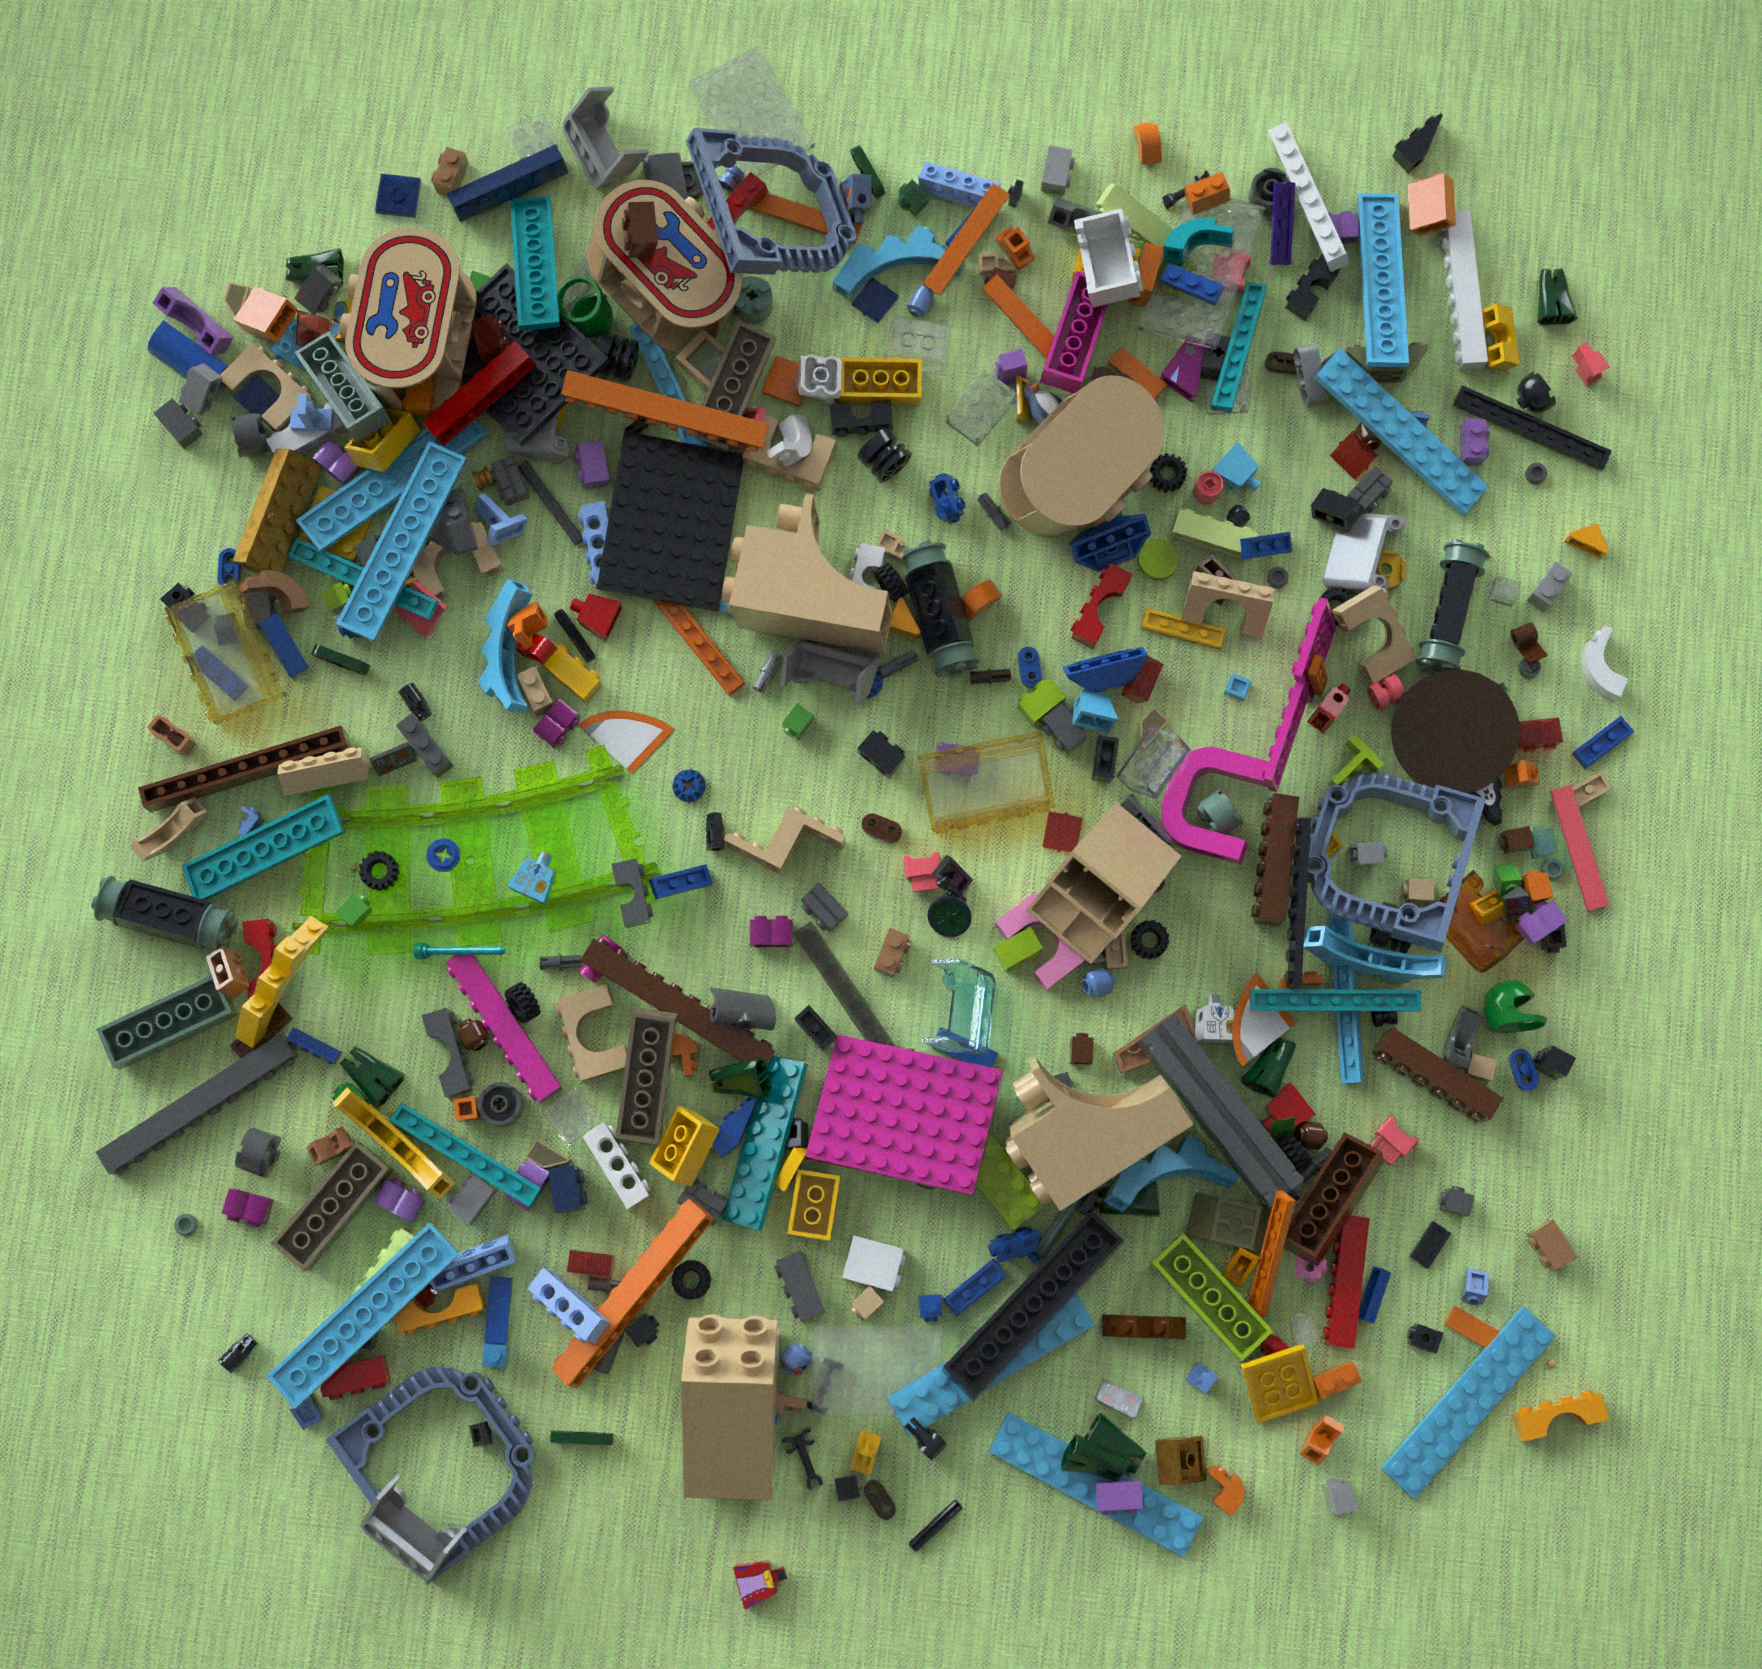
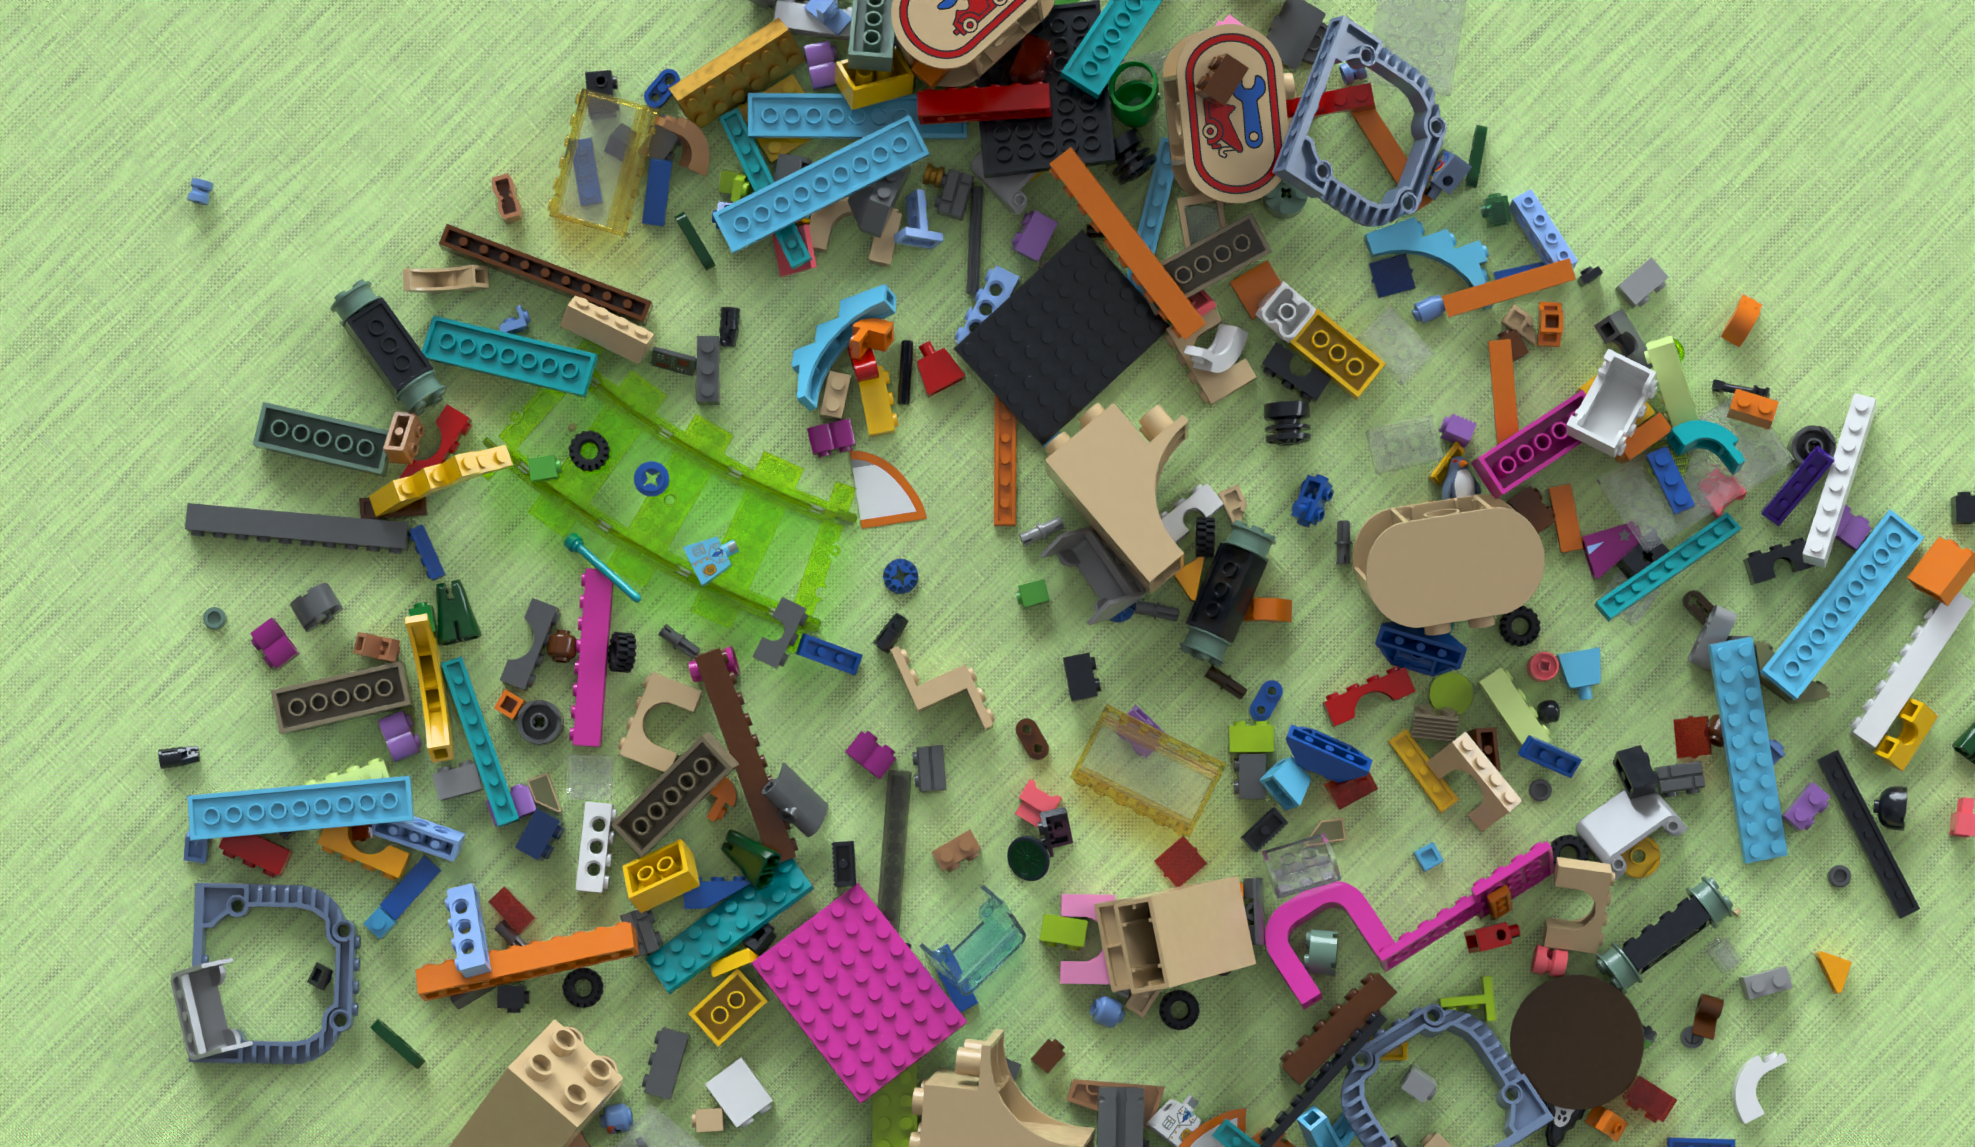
camera: 40 degrees right, 5 degrees up
none -> dark tan brick [1410,704,1459,742]

